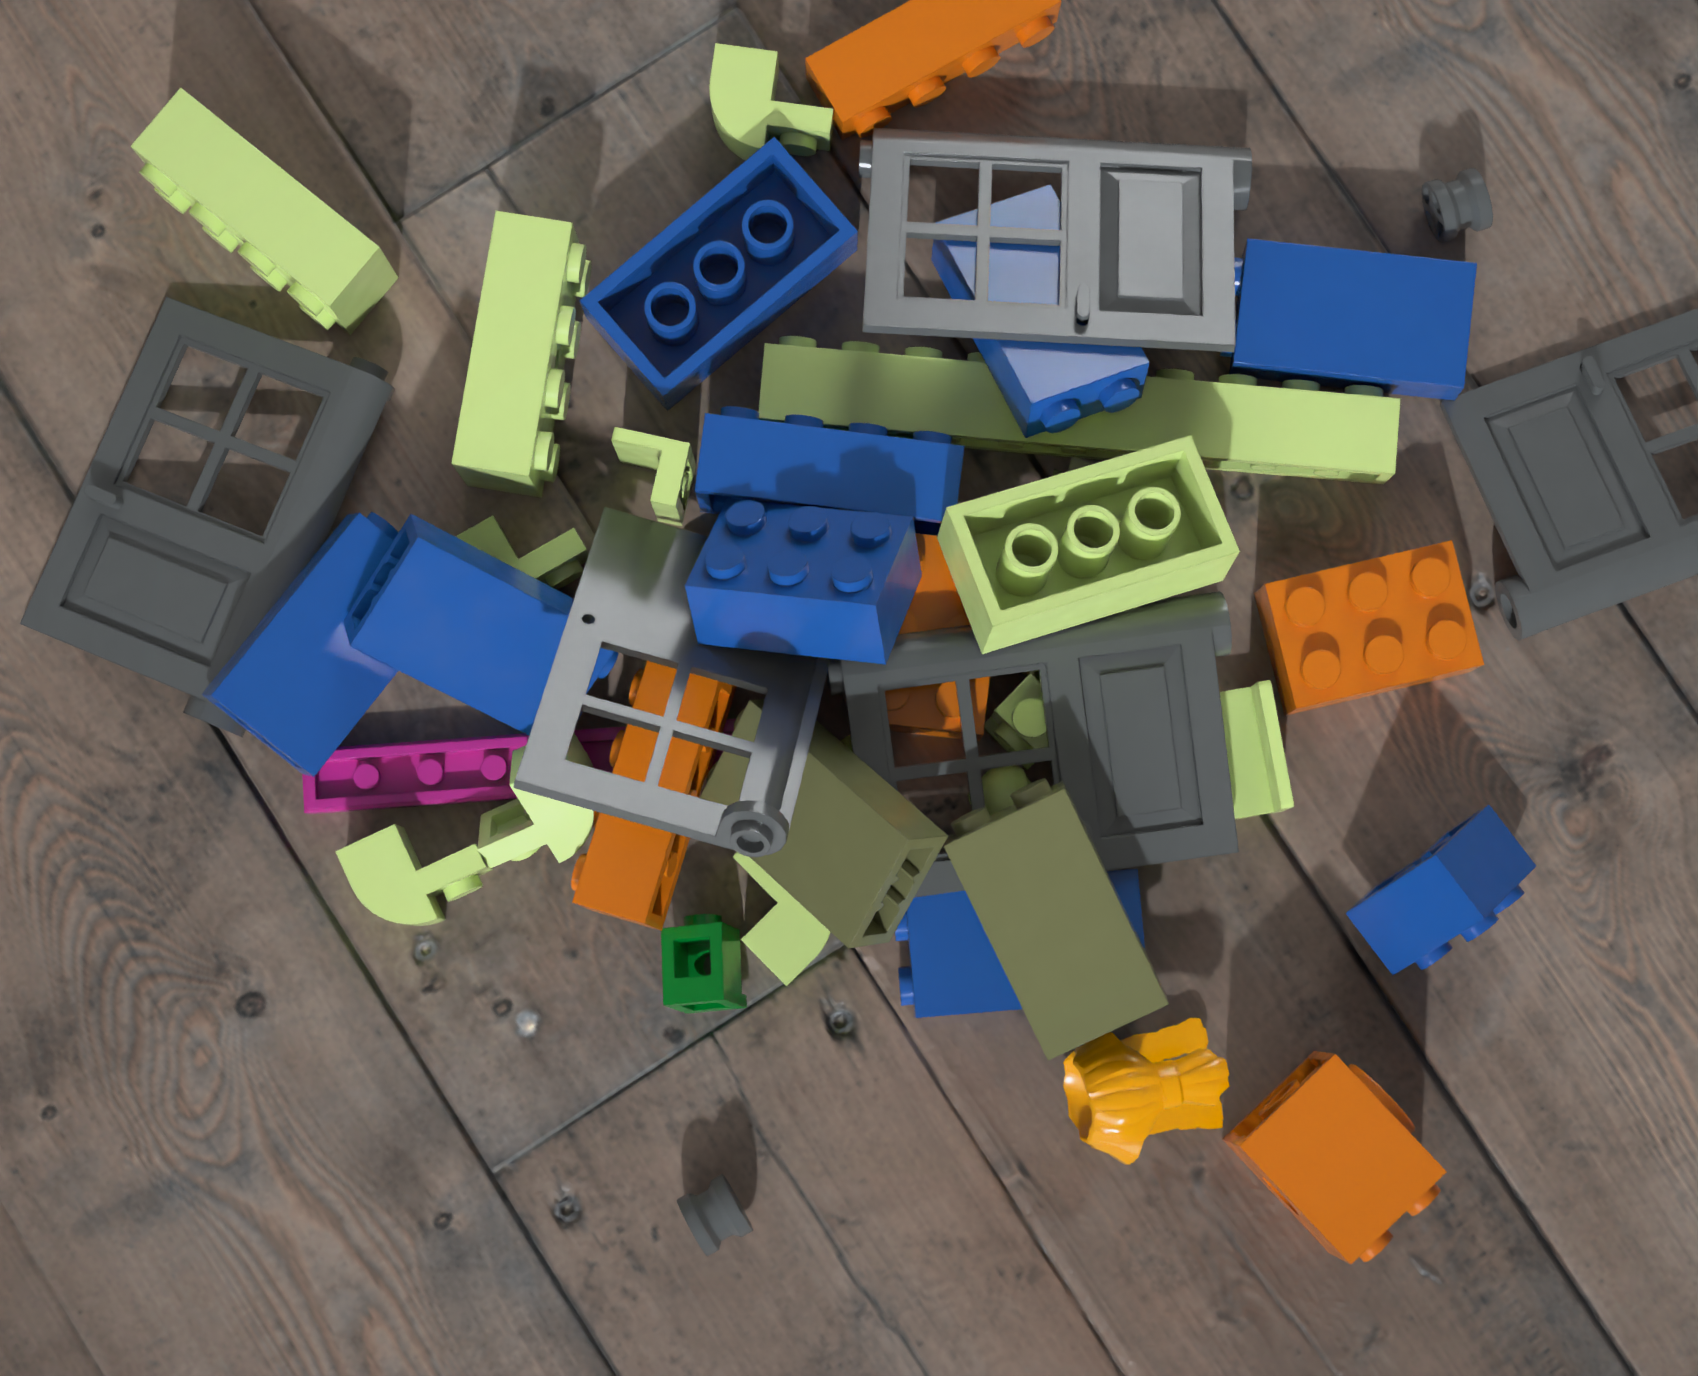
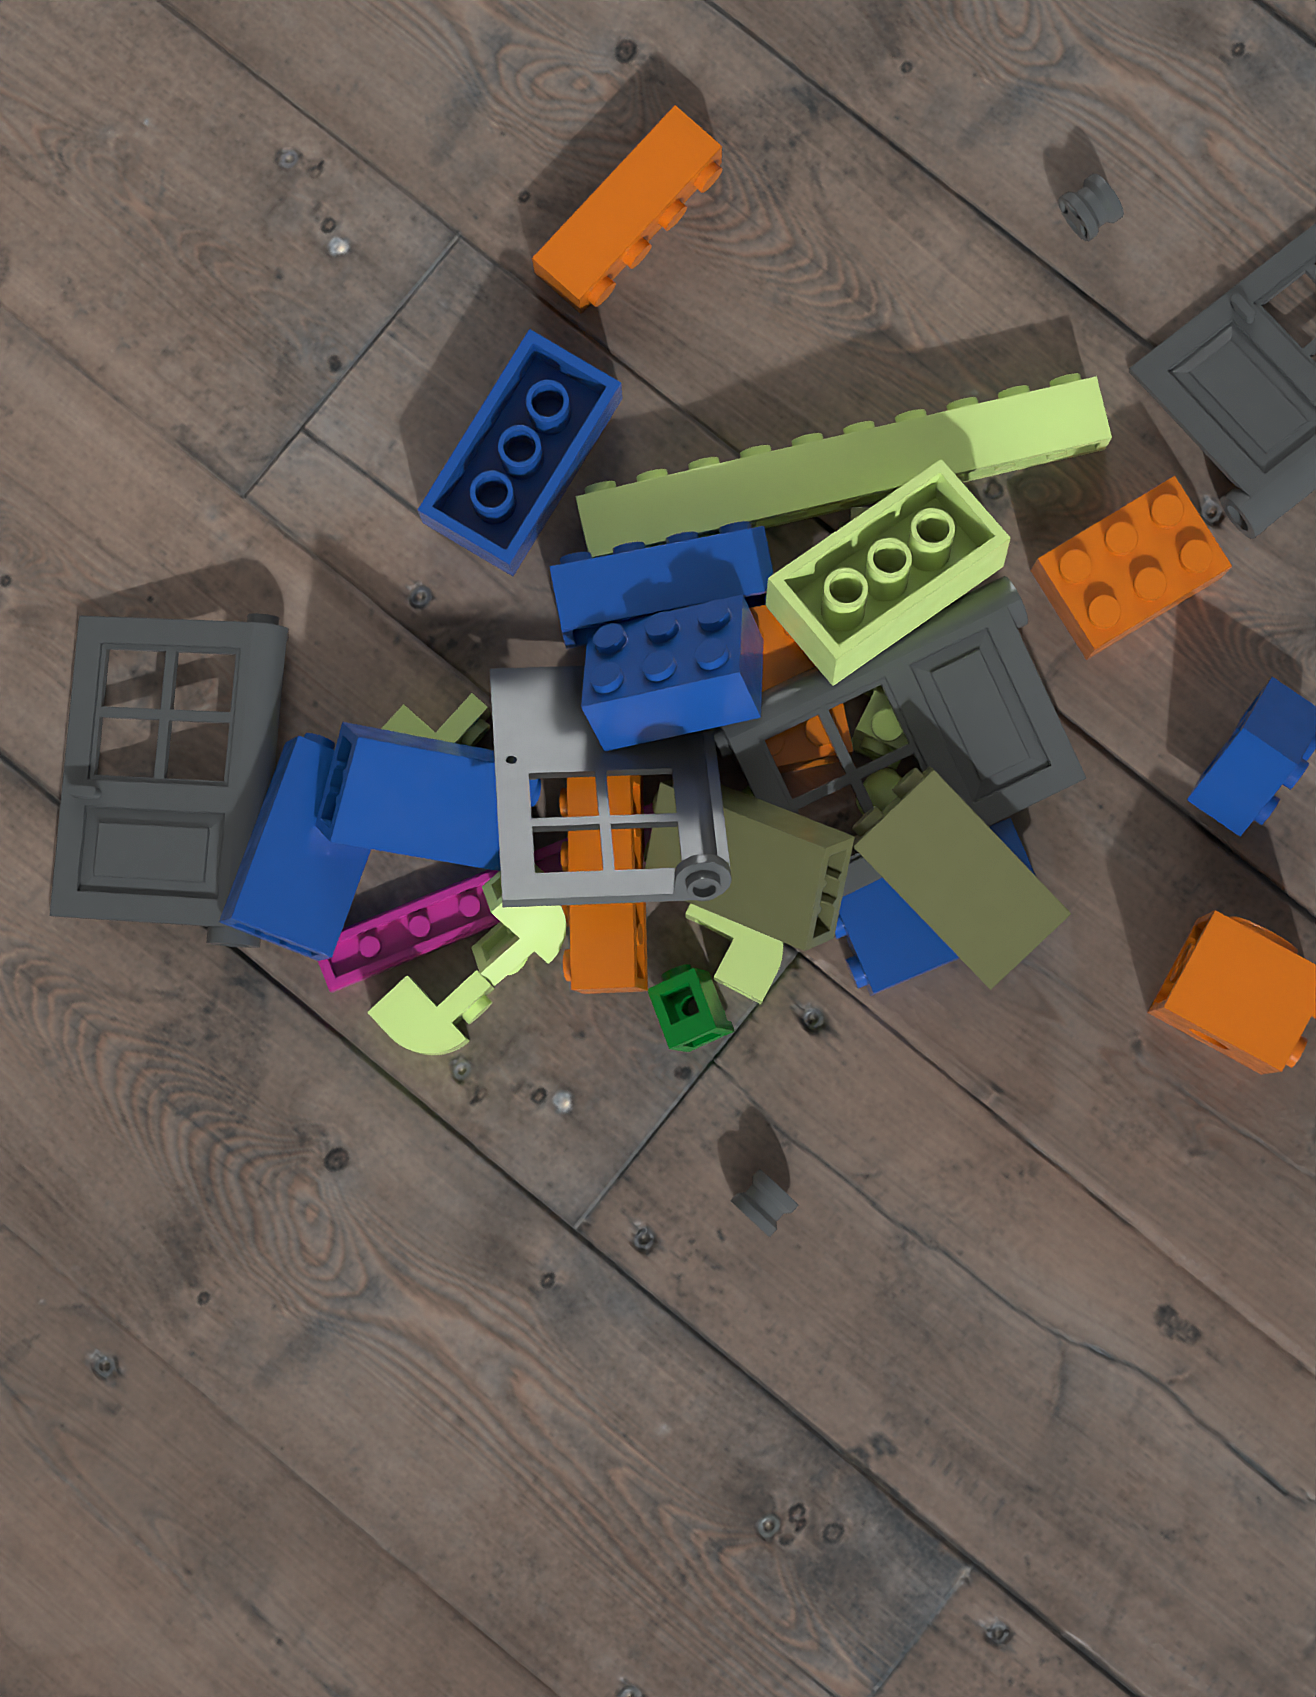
camera: 10 degrees left, 0 degrees up
yellowish green brick [131,88,398,335] -> none
yellowish green brick [451,211,591,498] -> none
yellowish green panel [611,427,696,526] -> none
yellowish green brick [709,43,833,160] -> none
door [859,128,1252,352] -> none
brick [931,184,1150,438] -> none
light orange piece [1063,1018,1230,1165] -> none
blue brick [1220,238,1477,401] -> none
yellowish green panel [1220,680,1294,819] -> none

